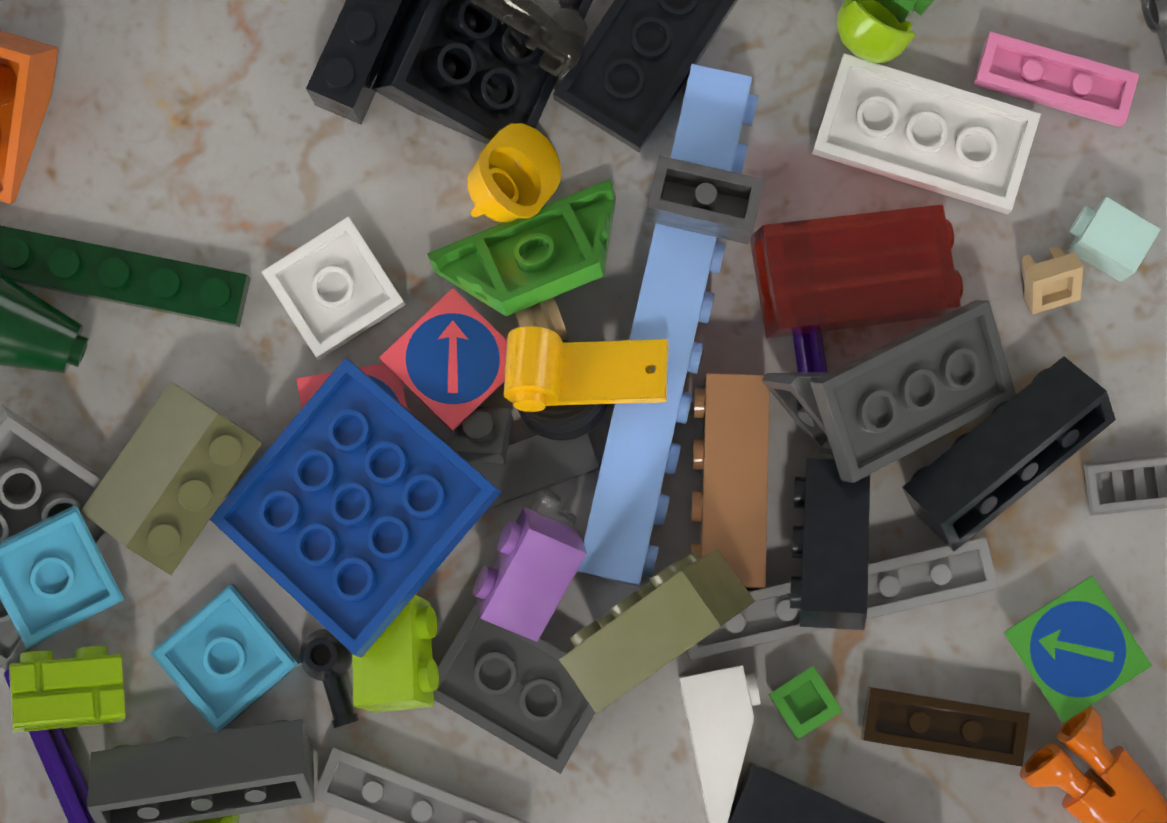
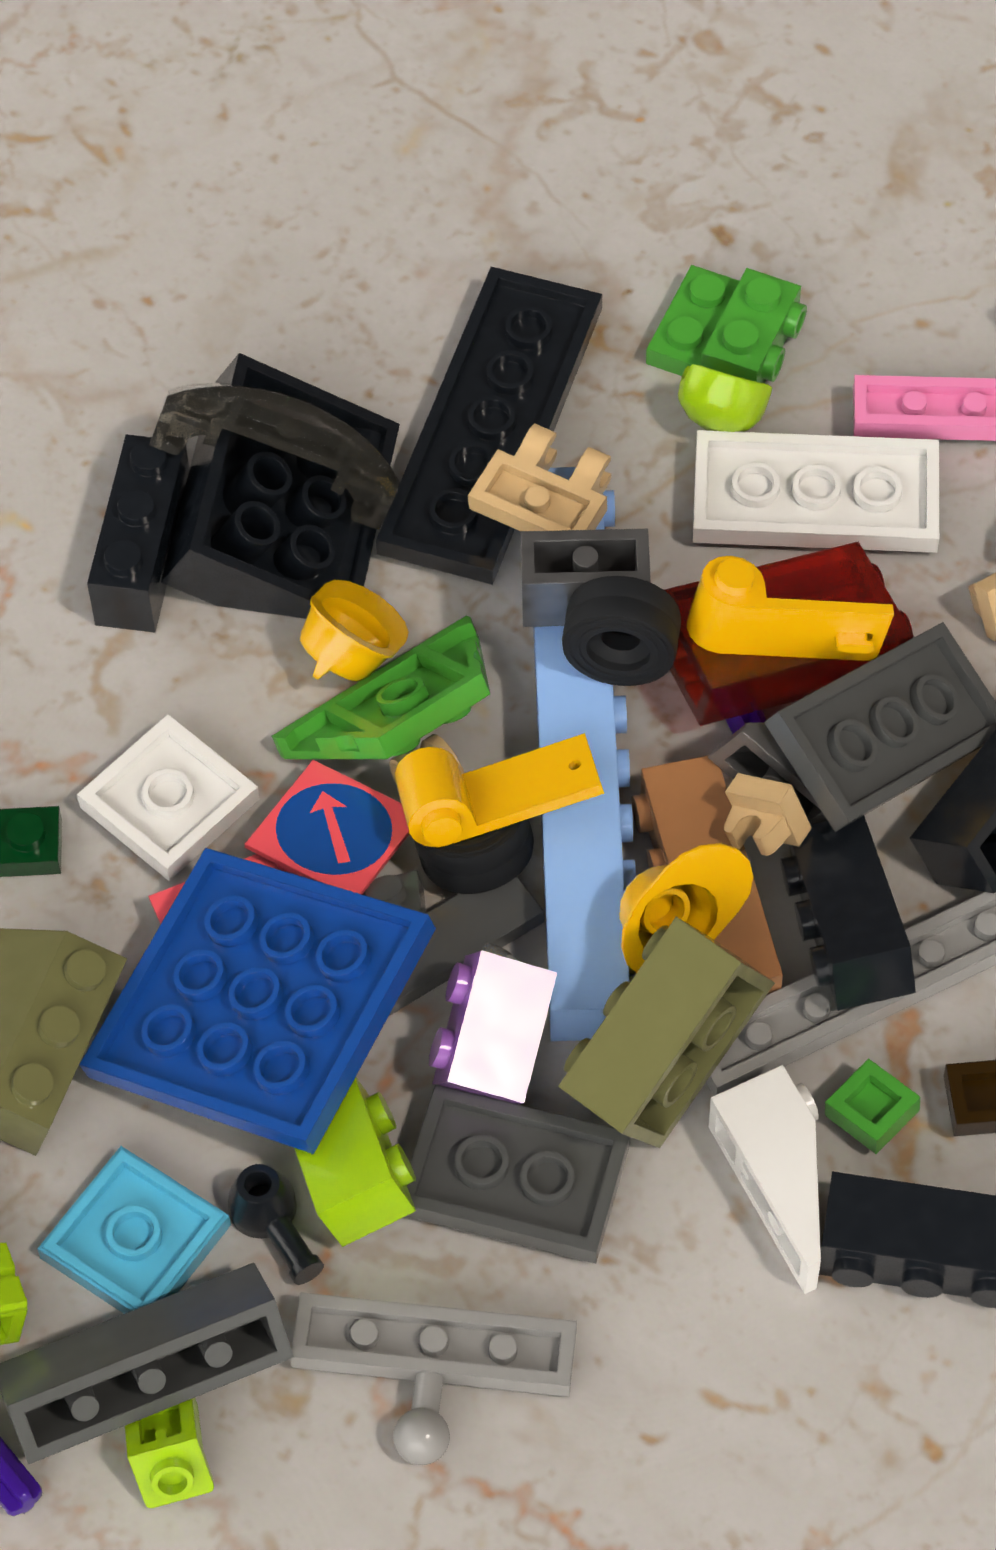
camera: 20 degrees left, 25 degrees down
none -> tan plate [468,423,611,531]
none -> black tyre [562,576,681,686]
none -> yellow piece [619,843,754,973]
none -> yellow door [686,556,894,661]
none -> tan tile [724,773,812,856]

